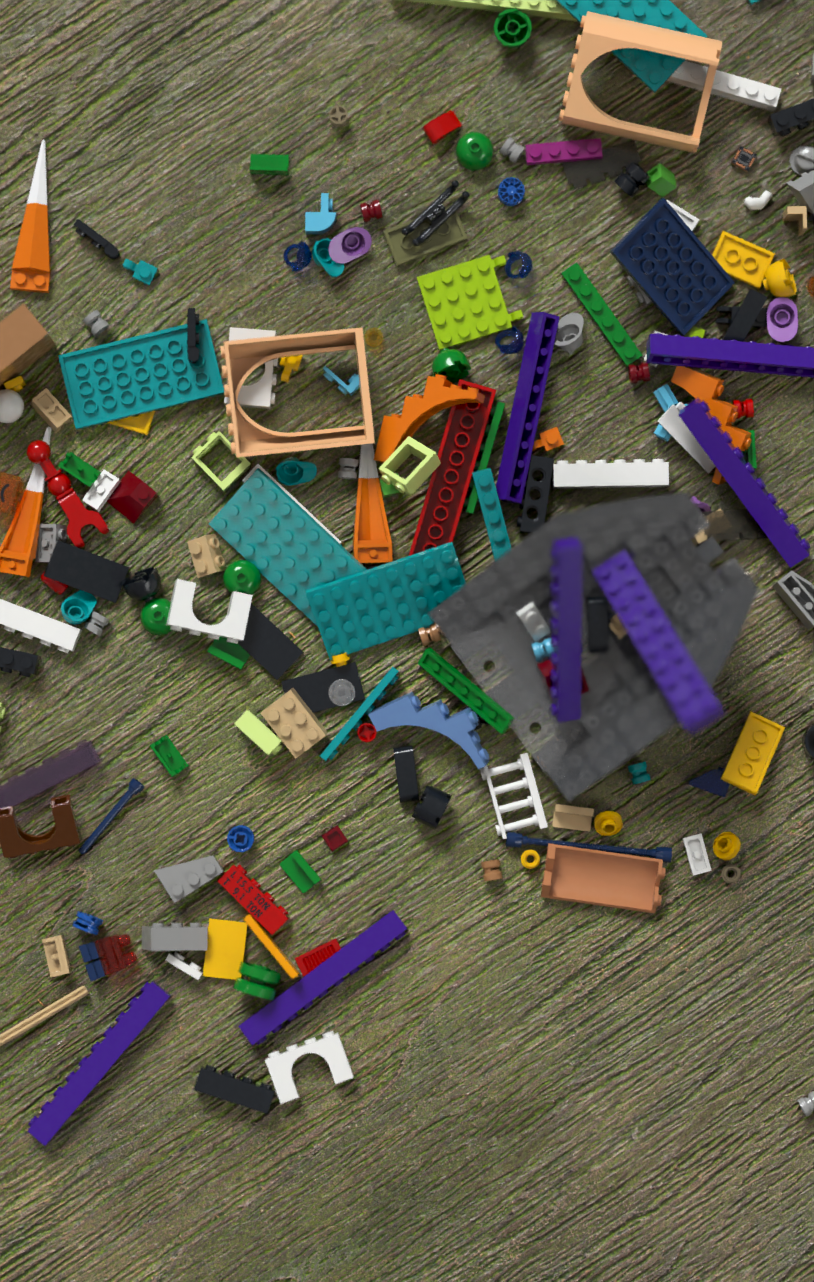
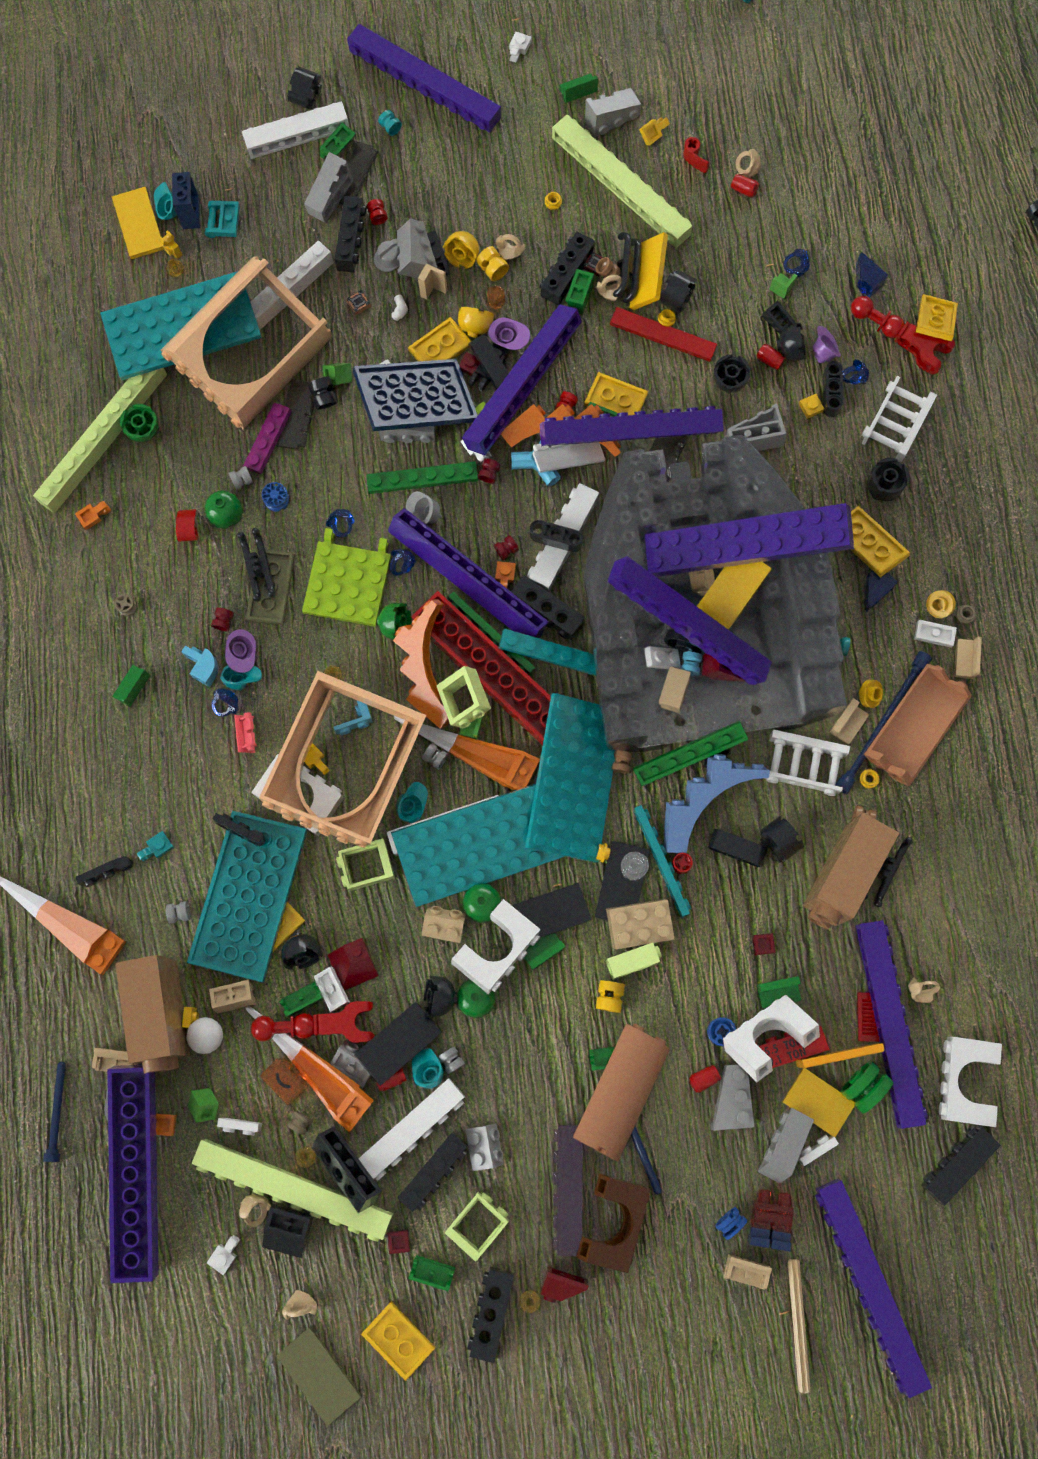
camera: 55 degrees left, 10 degrees down
none -> orange plate [75,501,111,530]
none -> coral hinge [234,712,257,753]
none -> black cylinder [281,933,322,970]
none -> dark red plate [459,352,480,376]
none -> light grey bracket [466,1123,503,1171]
none -> dark red wheel [494,535,519,560]
none -> black beam [530,520,583,552]
none -> nougat cylinder [573,1024,670,1162]
none -> yellow tile [584,372,649,415]
none -> yellow wheel [595,980,625,1013]
none -> tan hinge [659,666,691,714]
none -> red piece [688,1065,721,1093]
none -> yellow tile [697,562,772,630]
none -> white arch [723,995,820,1082]
none -> medium nougat brick [802,813,899,930]
none -> black piece [864,830,913,908]
none -> tan piece [908,977,940,1003]
none -> tan panel [954,637,982,679]

